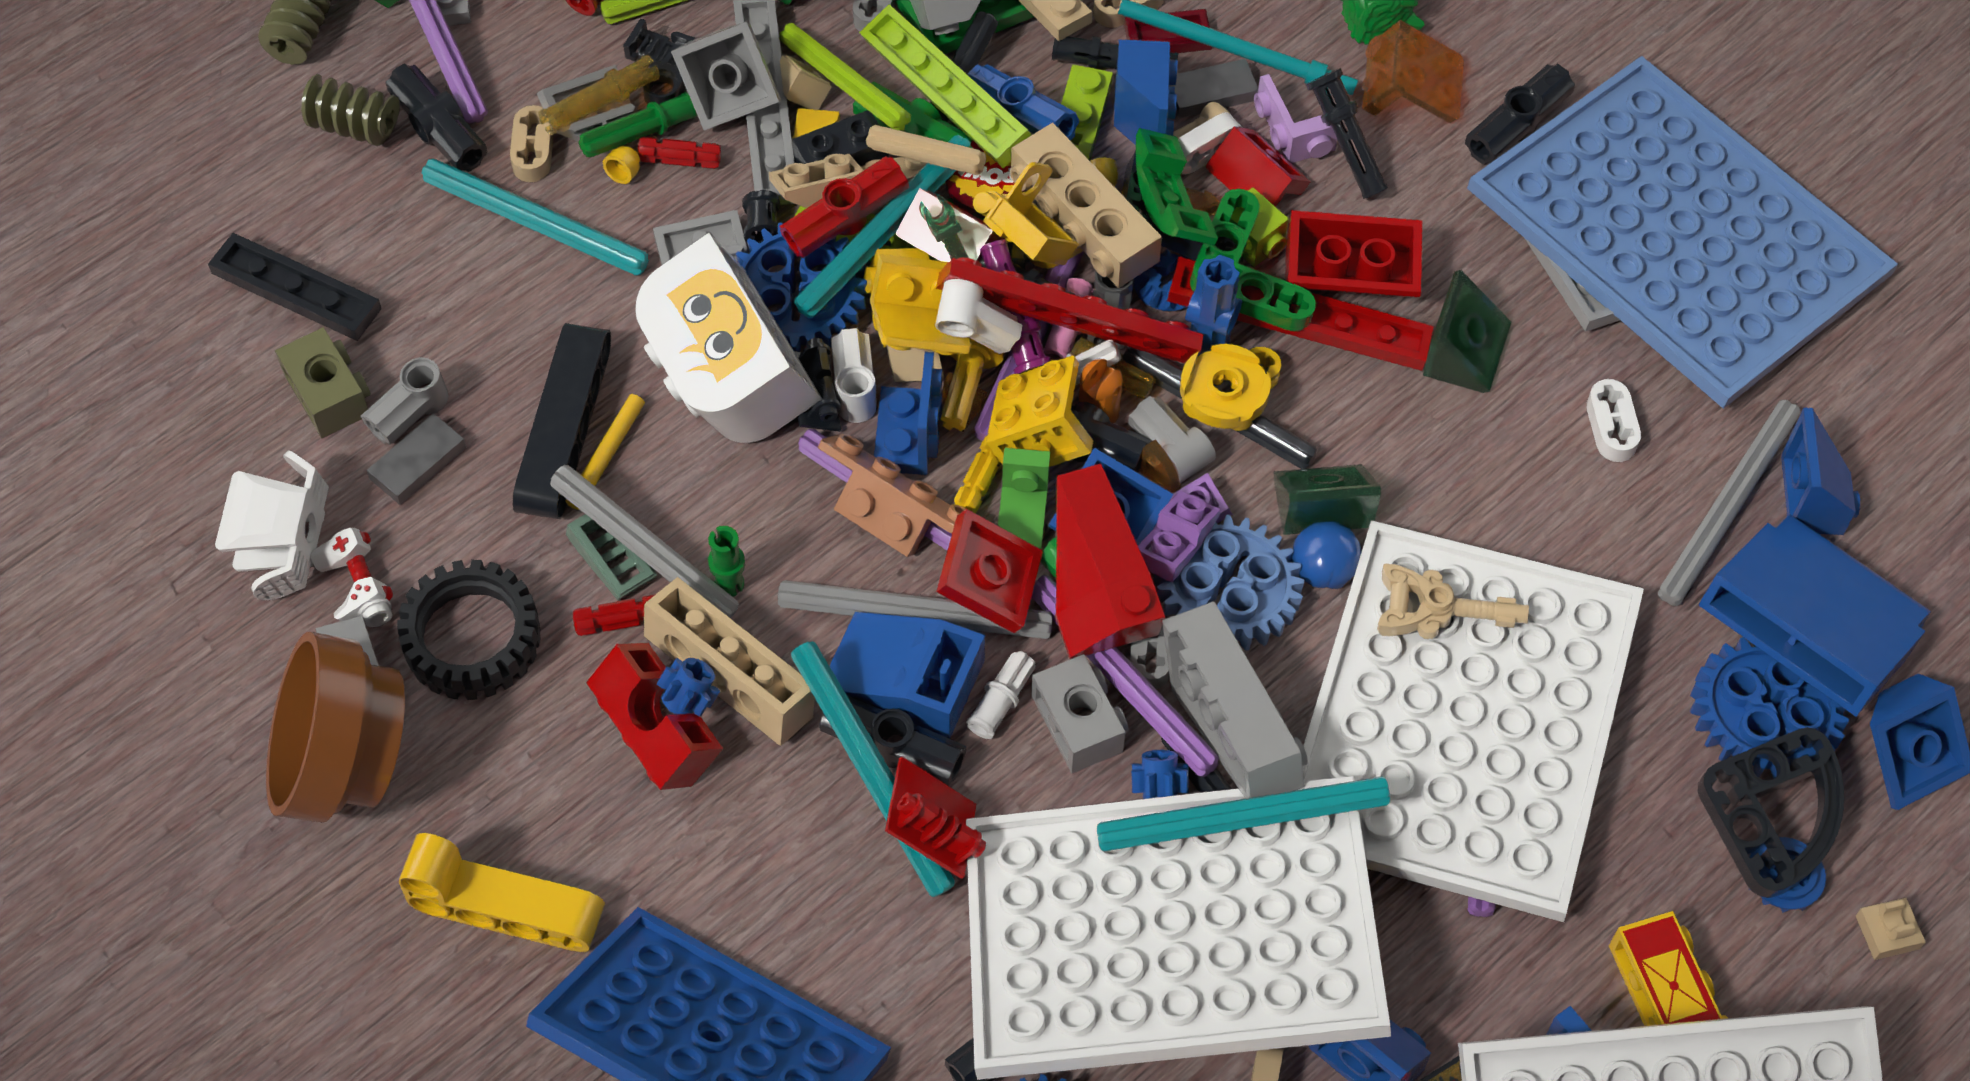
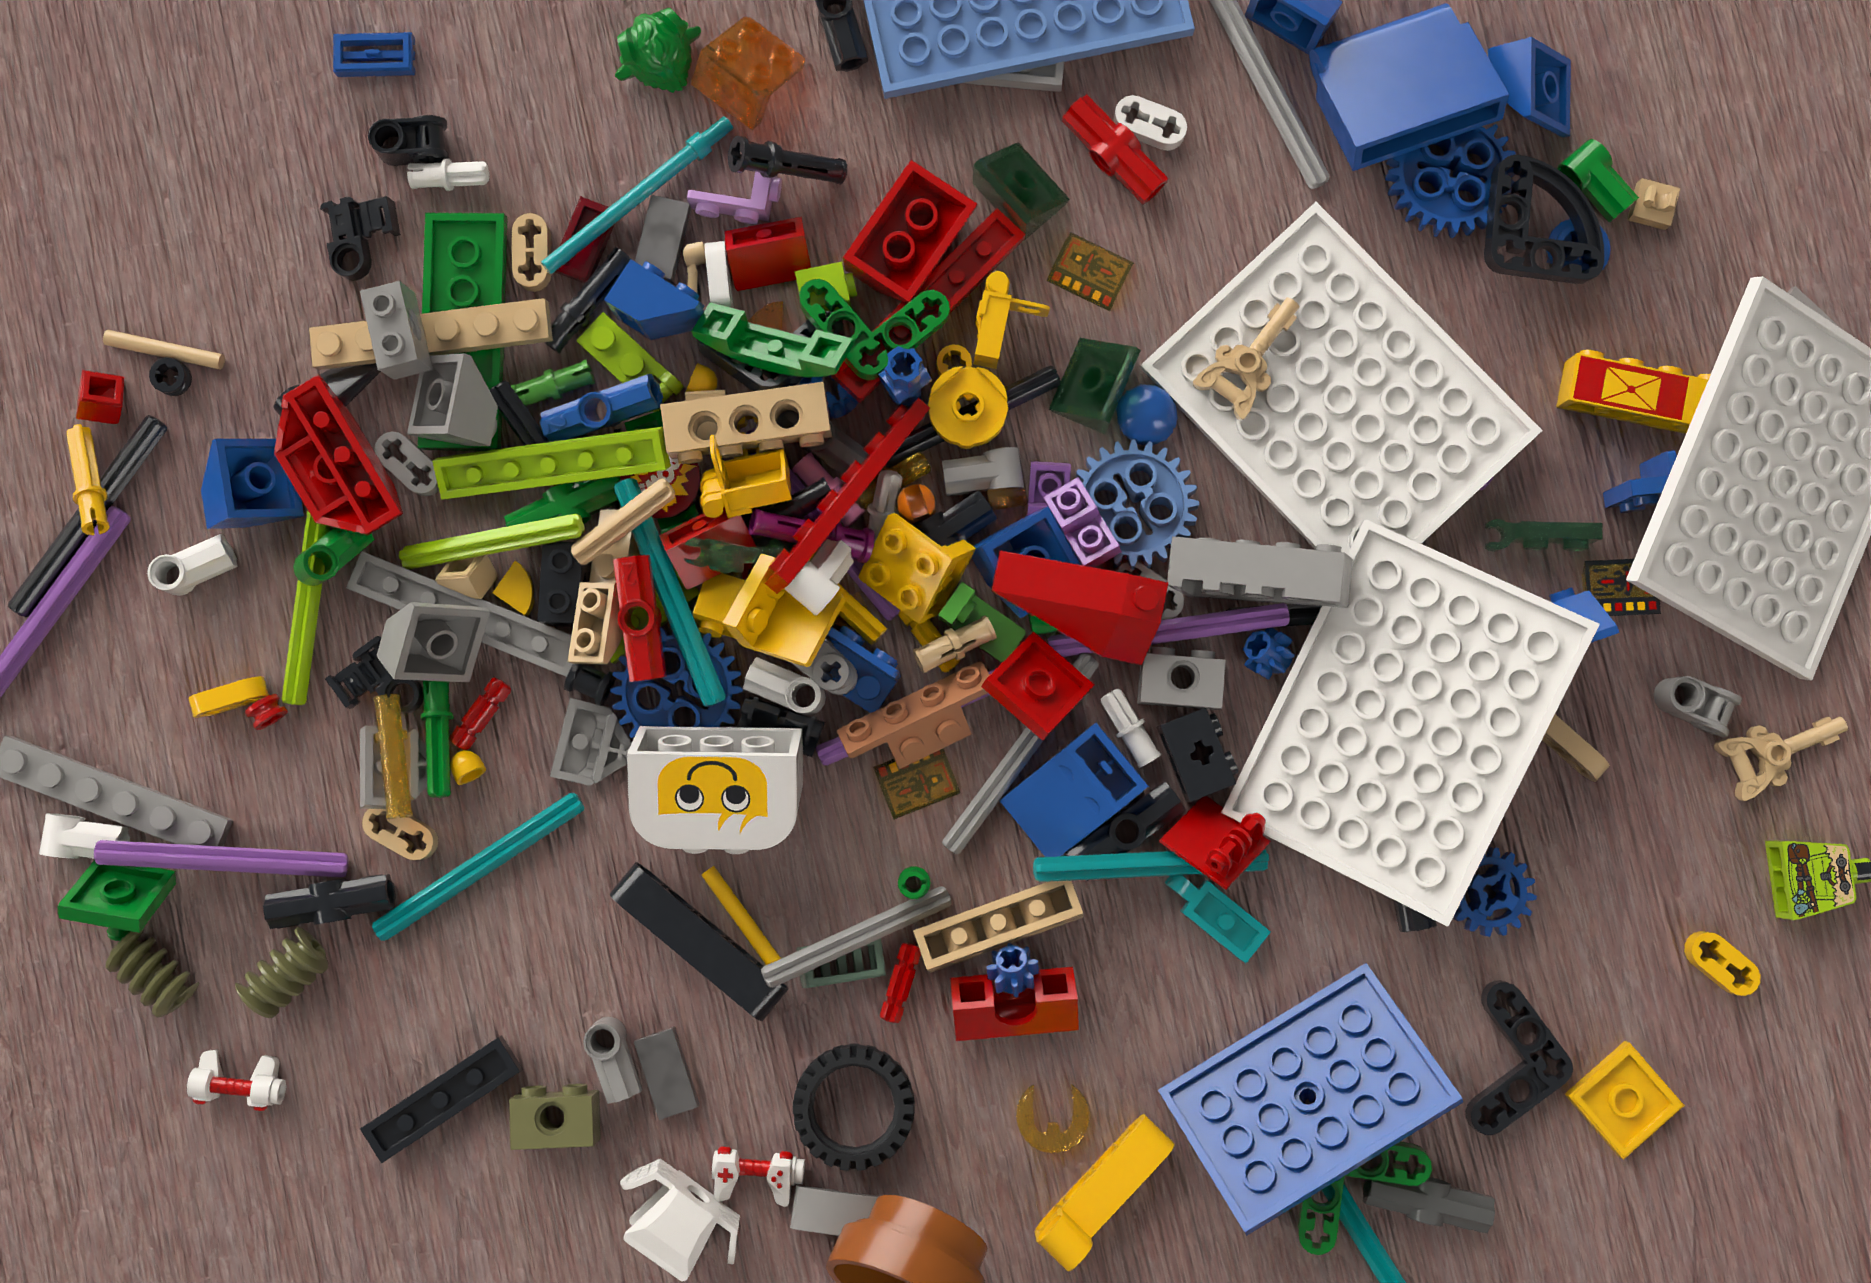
camera: 55 degrees left, 25 degrees up
teal axle [1097,777,1390,851] -> none
none -> white piece [187,1050,286,1111]
none -> bright green pin [511,359,595,406]
none -> light grey piece [791,637,858,695]
none -> clear yellow piece [873,749,961,820]
none -> tan pin [912,615,997,673]
none -> yellow piece [973,271,1050,369]
none -> clear yellow head [1016,1084,1090,1153]
none -> clear yellow piece [1046,232,1134,311]
none -> red piece [1062,94,1169,205]
none -> black brick [1156,708,1238,802]
none -> teal plate [1164,875,1271,964]
none -> clear green plate [1485,519,1603,552]
none -> green piece [1557,139,1639,223]

